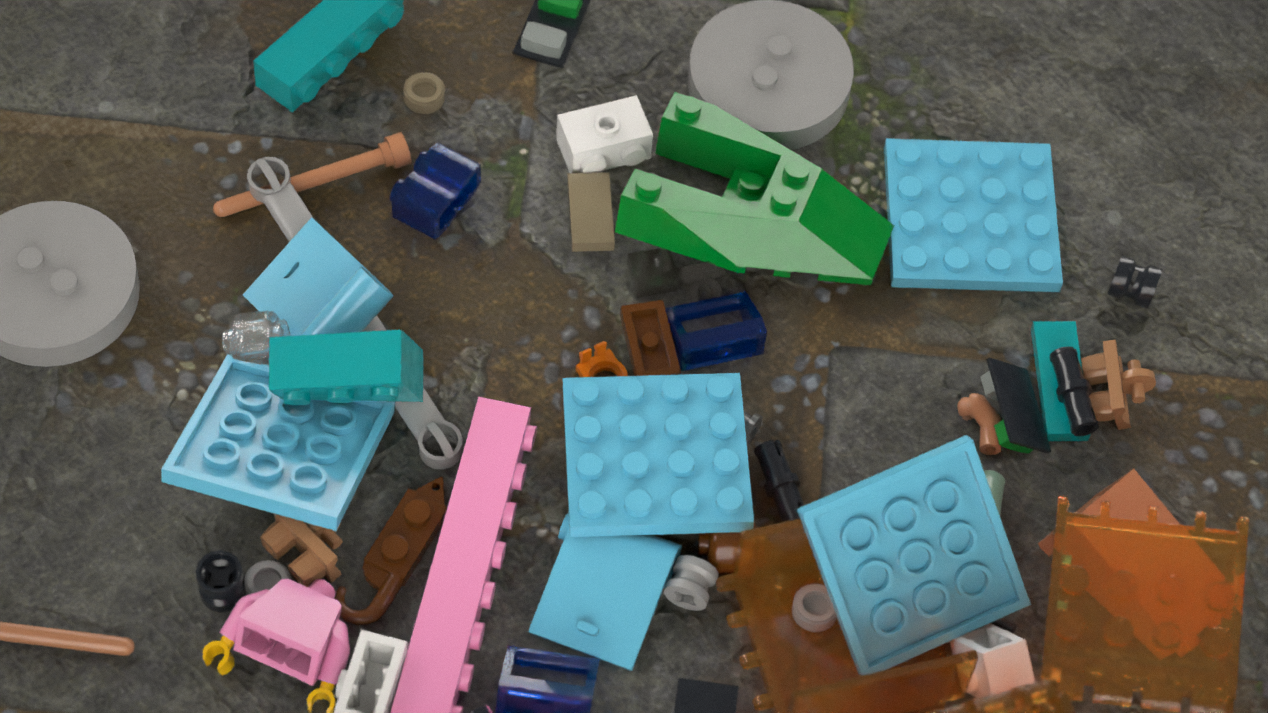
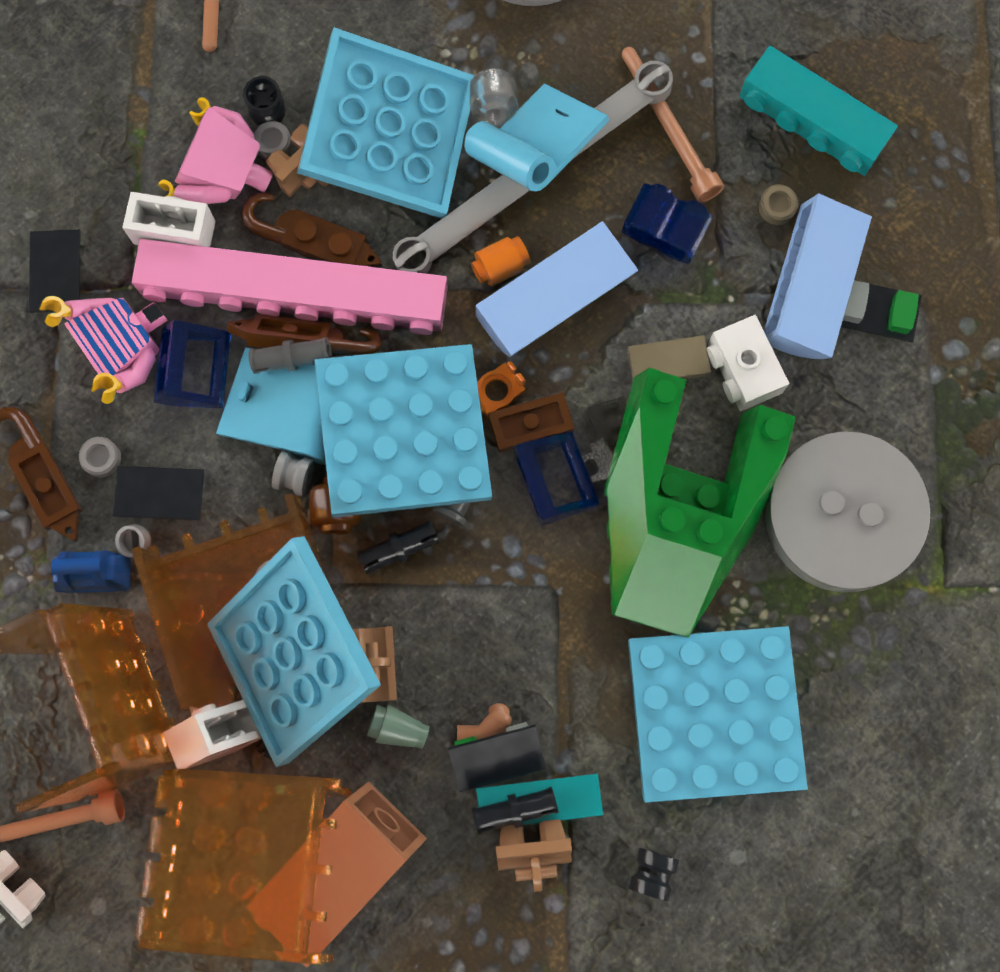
camera: 90 degrees right, 20 degrees up
teal wedge [269,330,423,405] -> none
none -> reddish brown plate [227,314,382,356]
none -> dark grey pin [249,337,332,374]
none -> orange brick [471,236,531,287]
none -> light blue brick [475,221,638,357]
none -> light blue brick [764,193,872,359]

